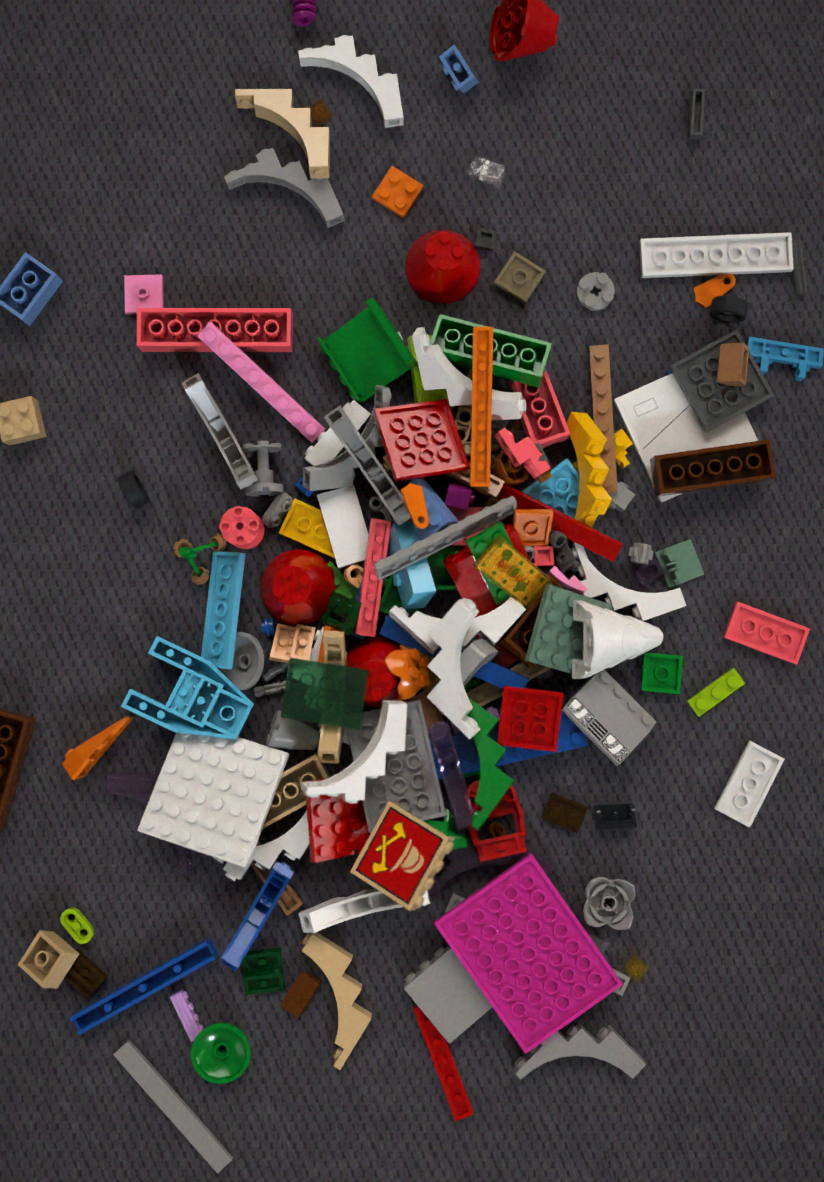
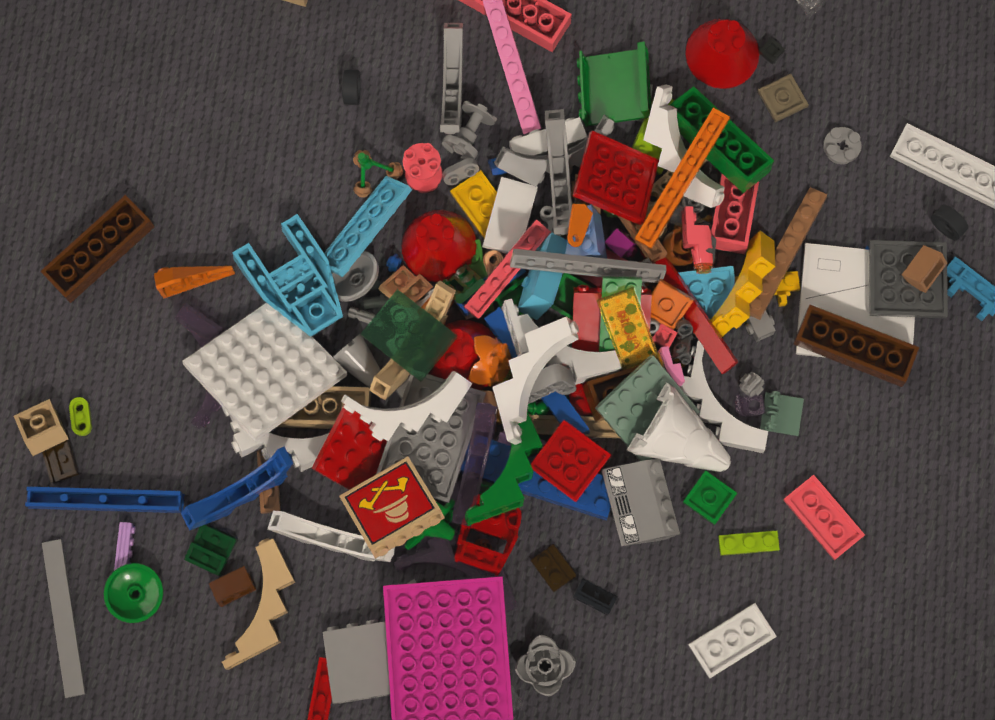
camera: 35 degrees right, 10 degrees down
orange piece [693,274,736,308] -> none

